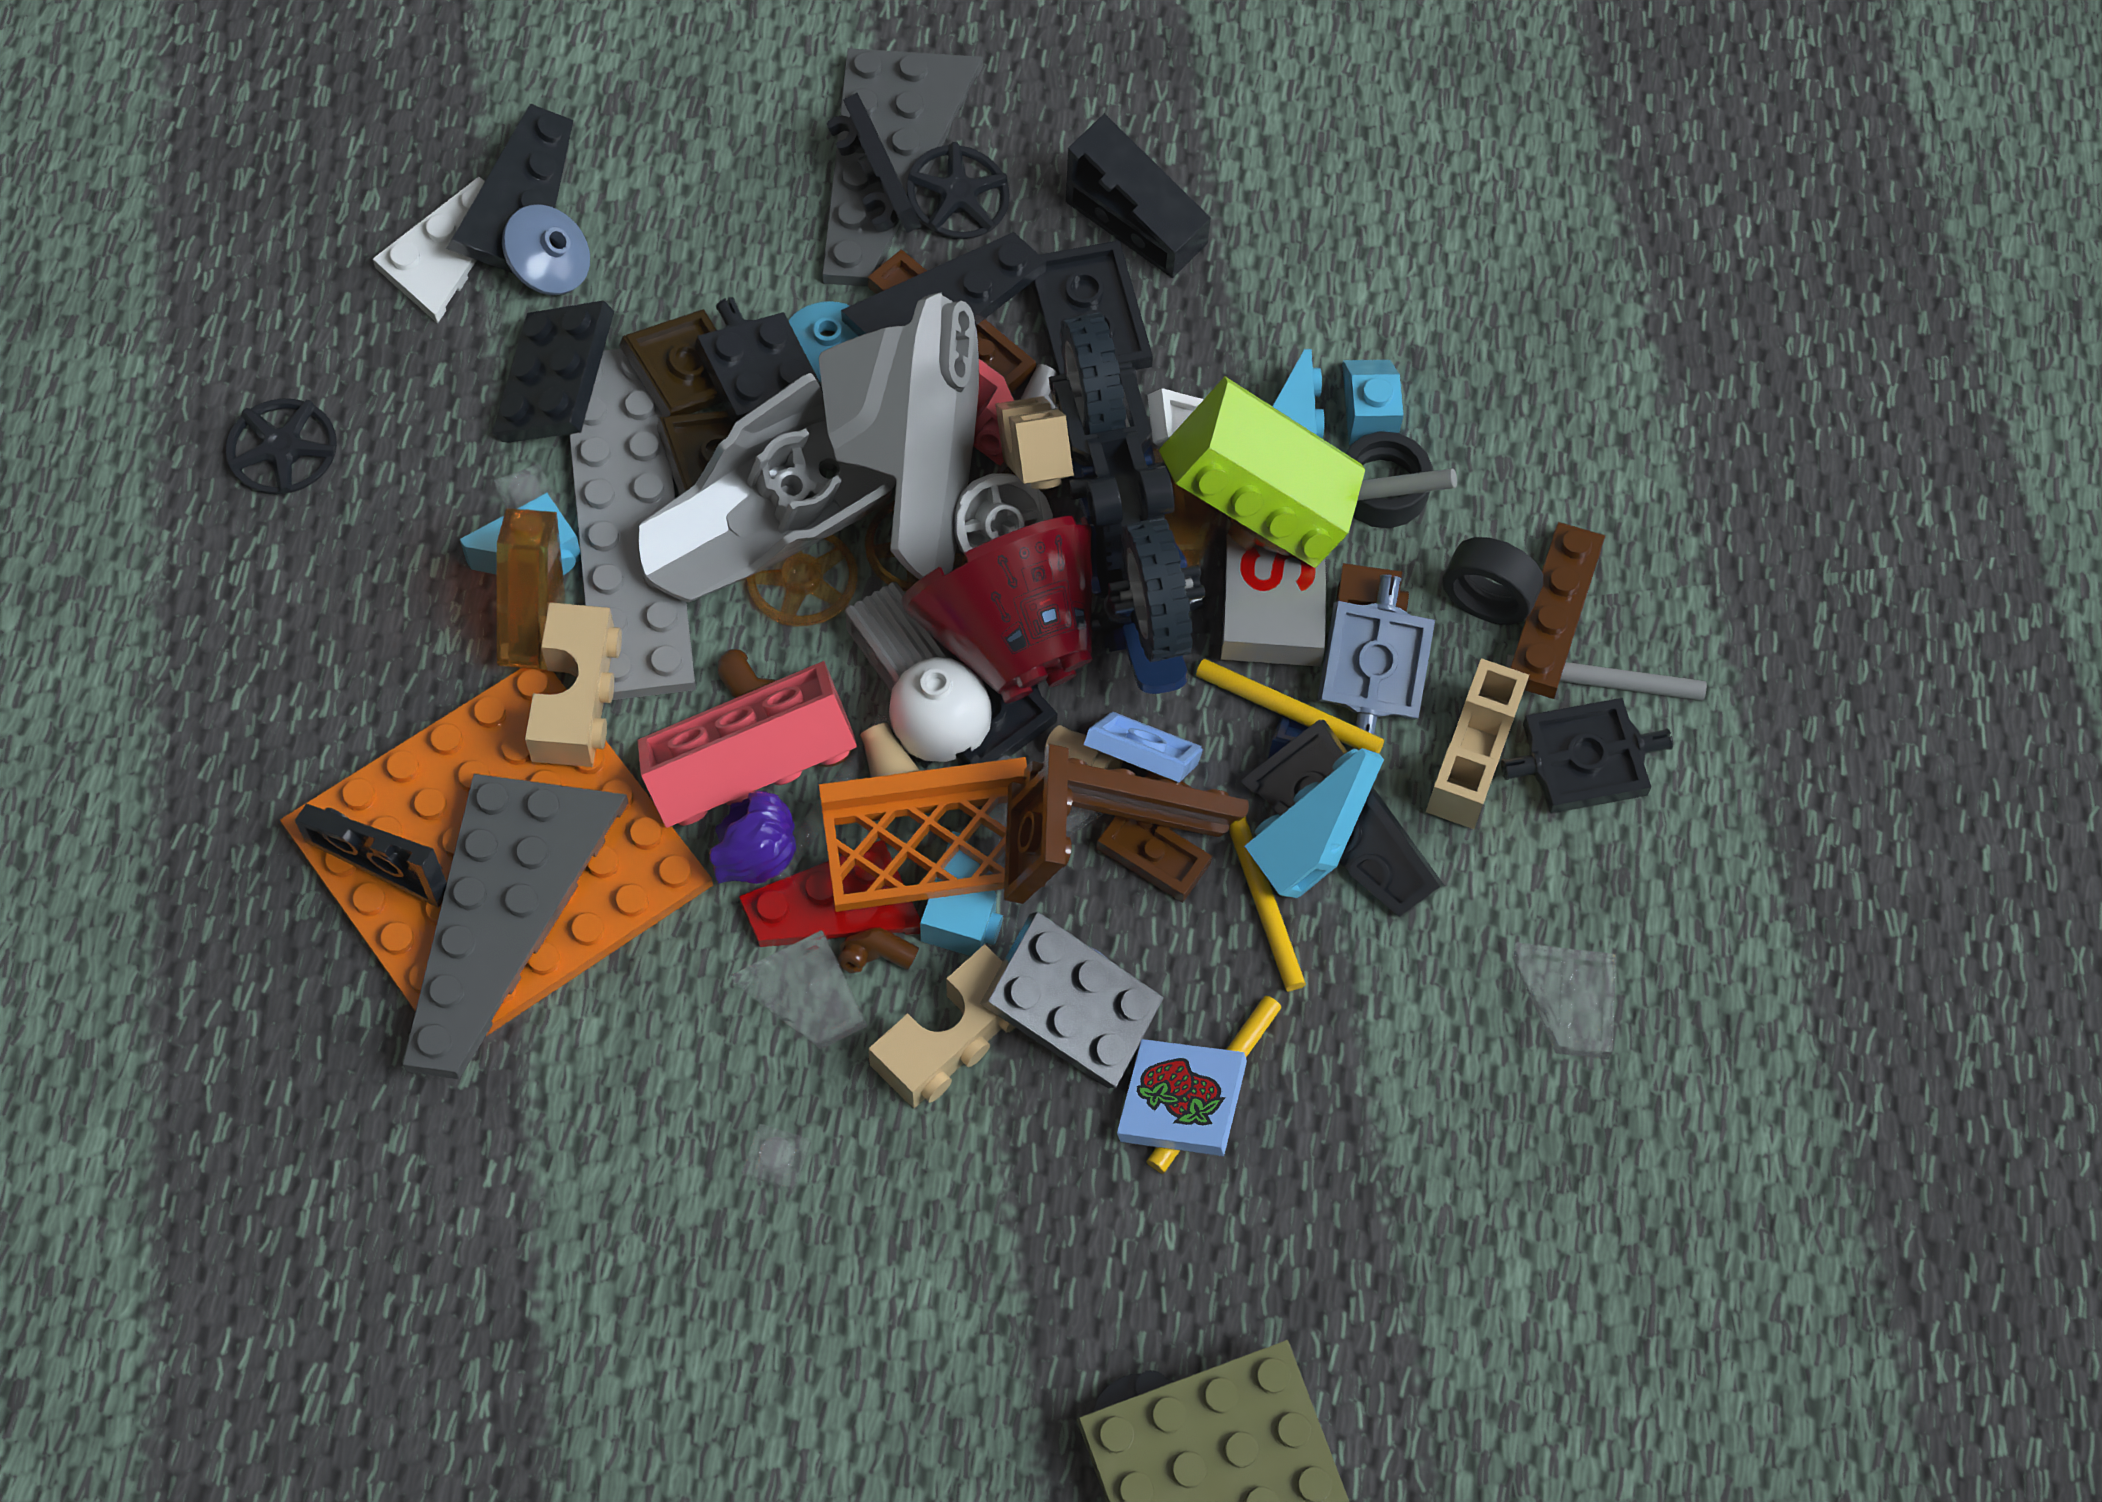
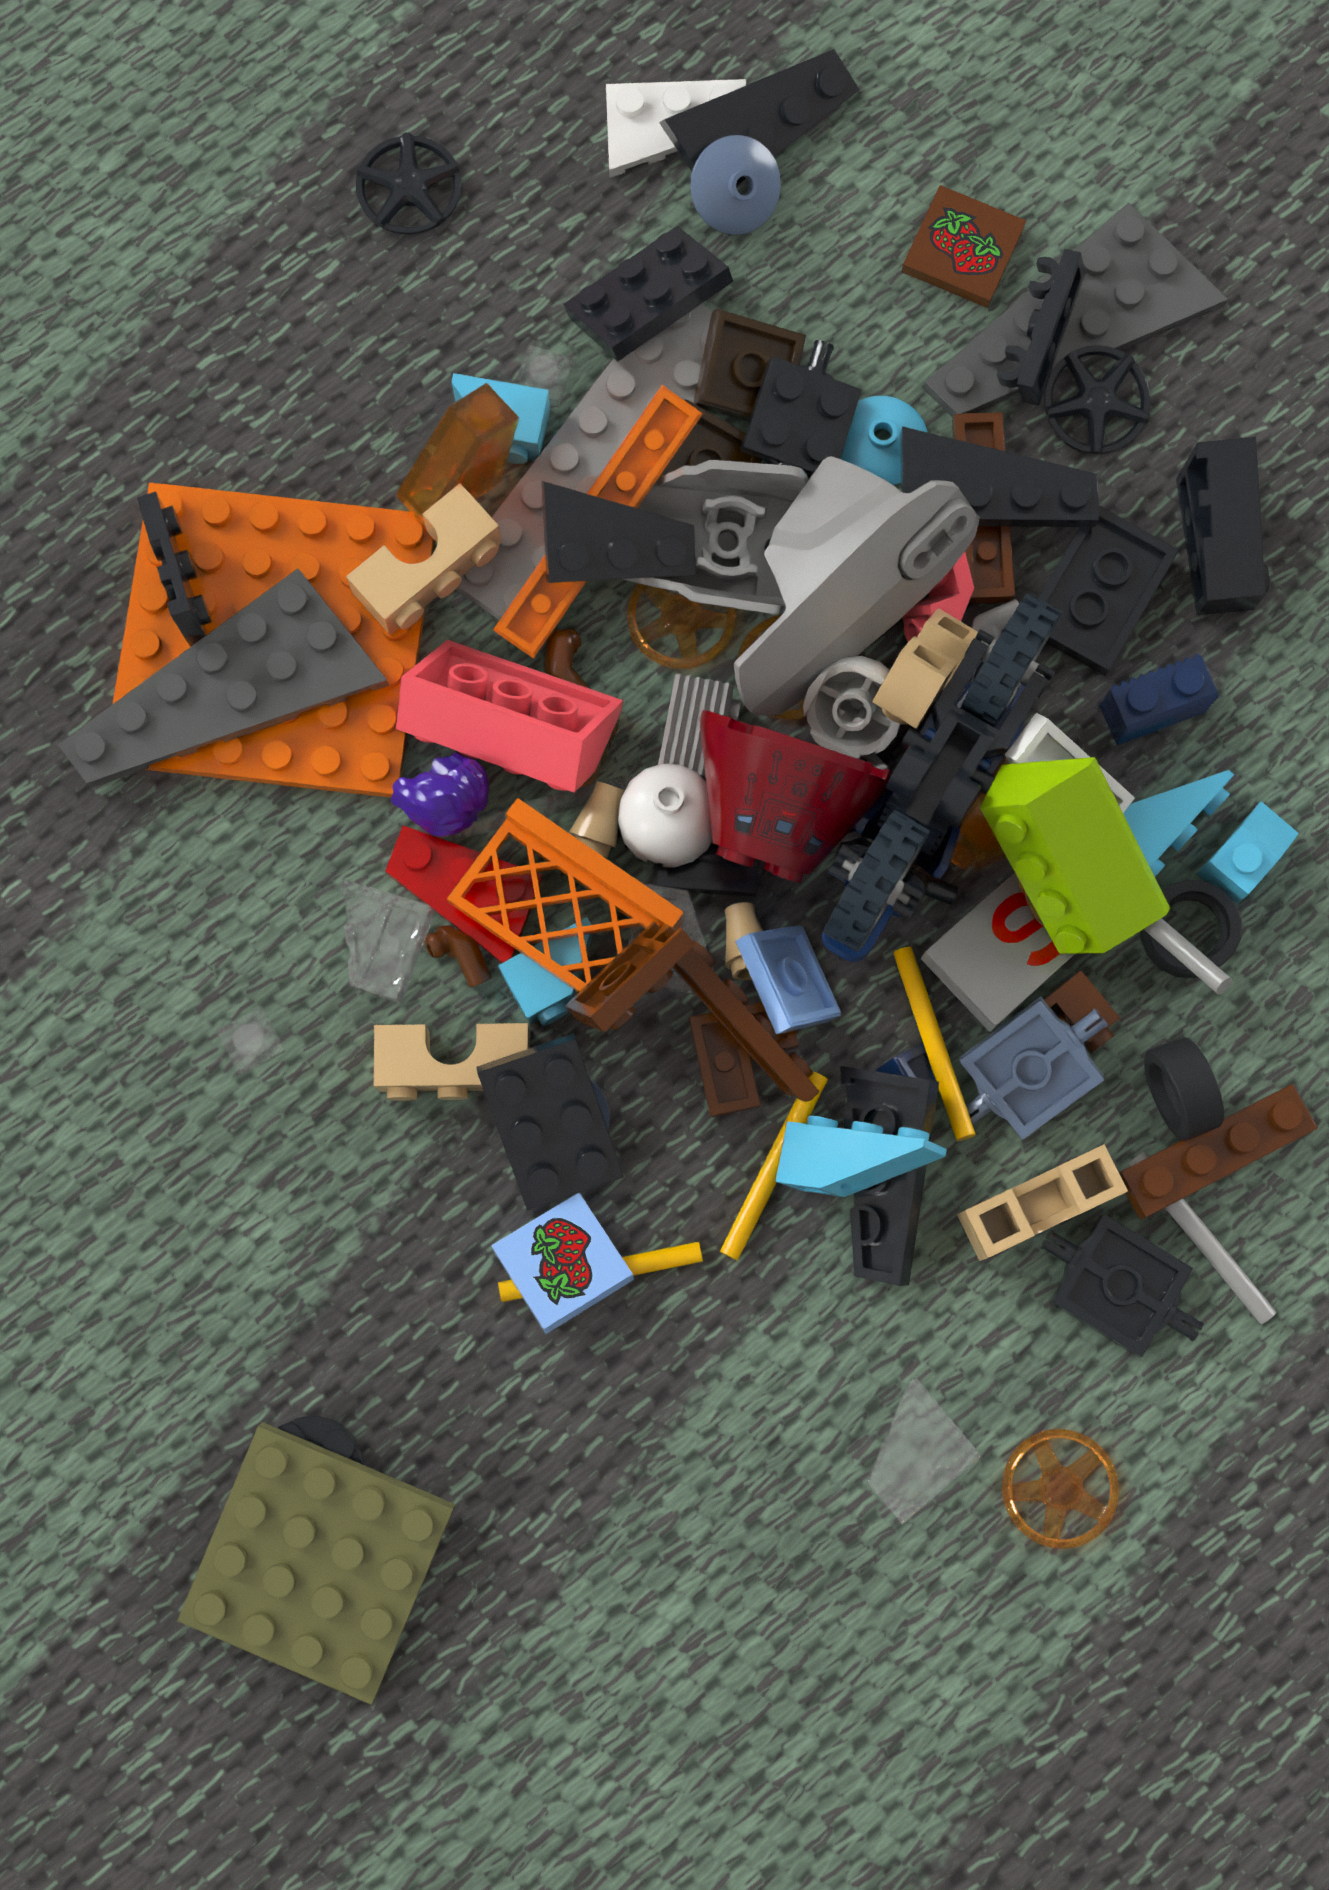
camera: 45 degrees right, 15 degrees up
none -> orange tile [493,385,703,659]
none -> black wing [541,481,696,583]
none -> reddish brown tile [901,185,1026,308]
none -> clear orange wheel [1002,1429,1119,1549]
none -> dark blue brick [1100,653,1219,745]

